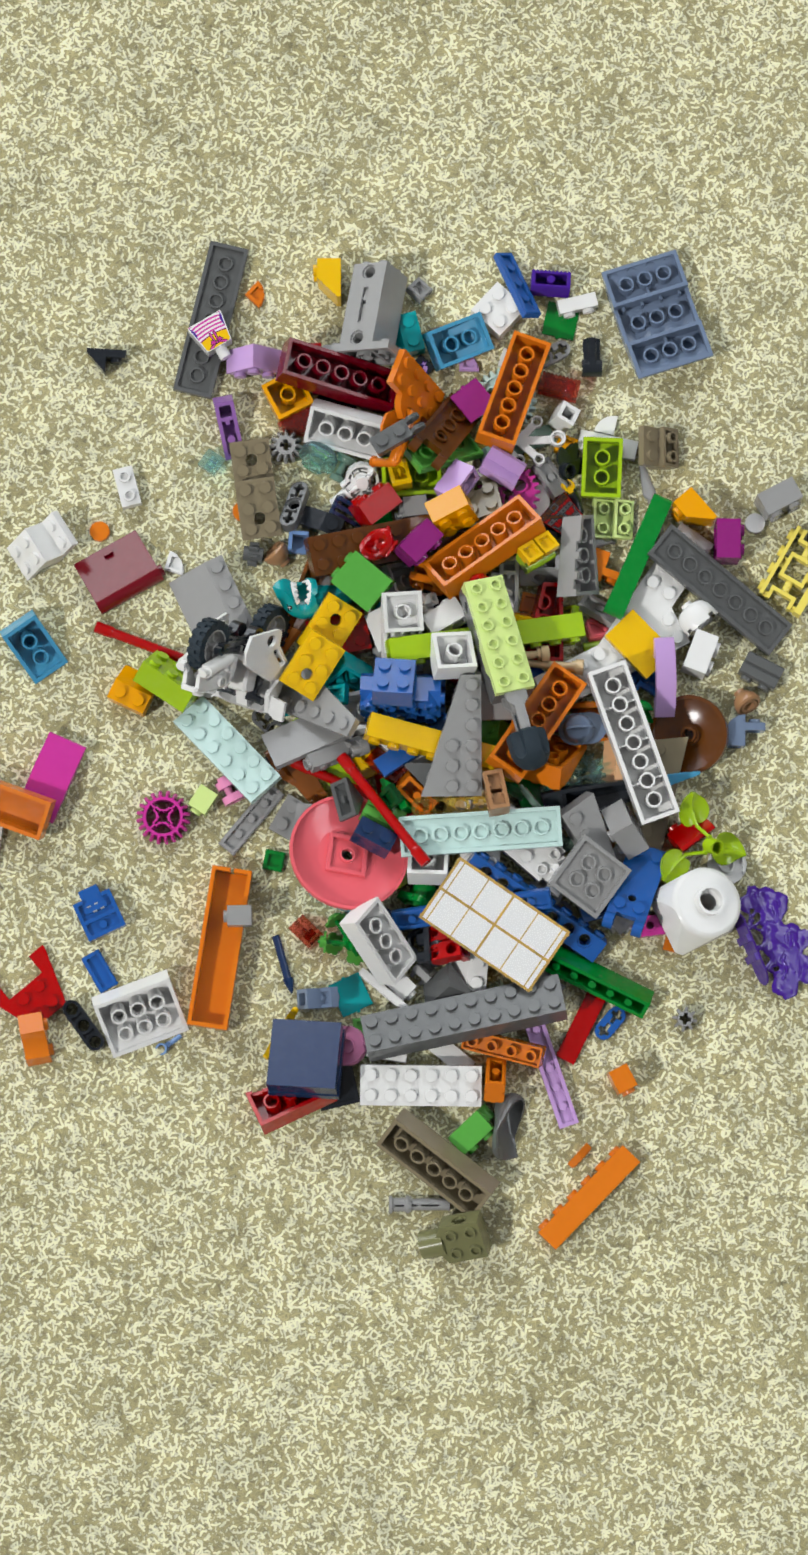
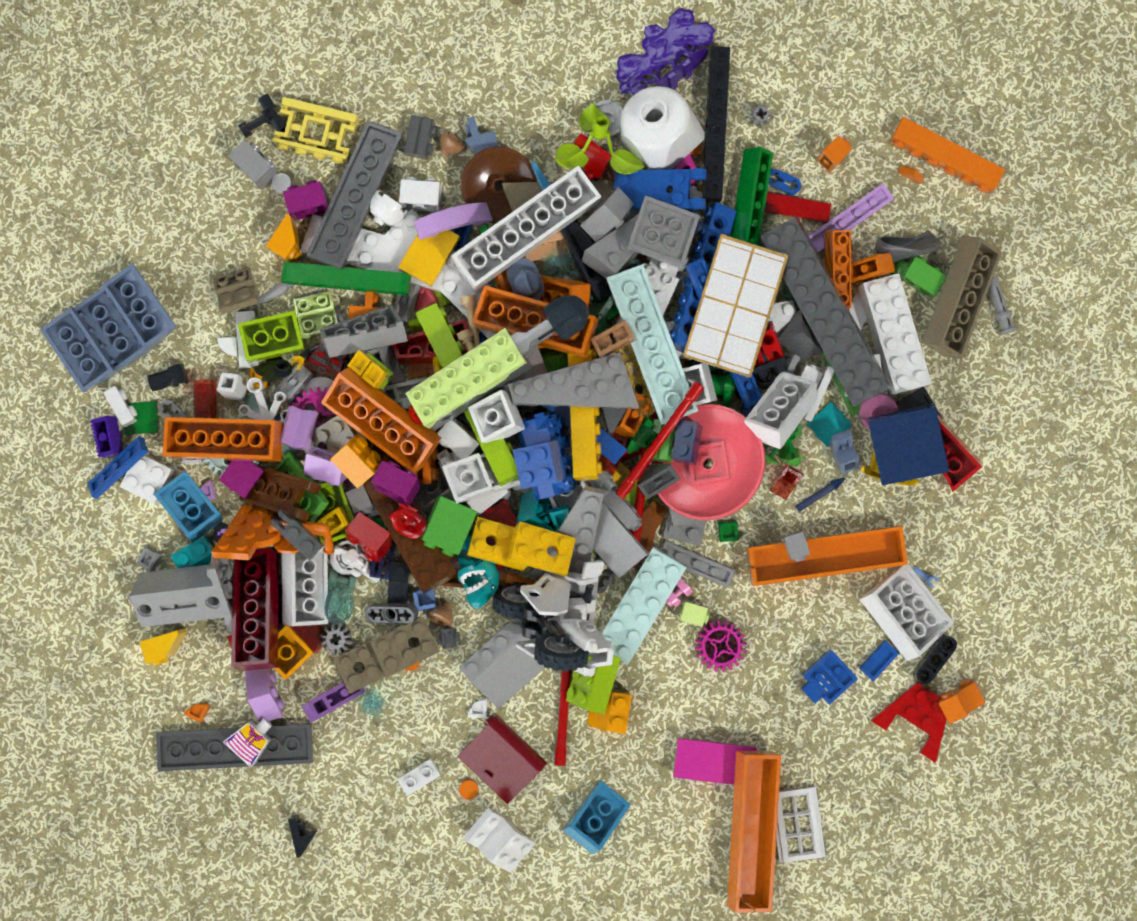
camera: 105 degrees left, 5 degrees up
olive brick [418,1210,492,1263] -> none
none -> black brick [702,46,730,203]

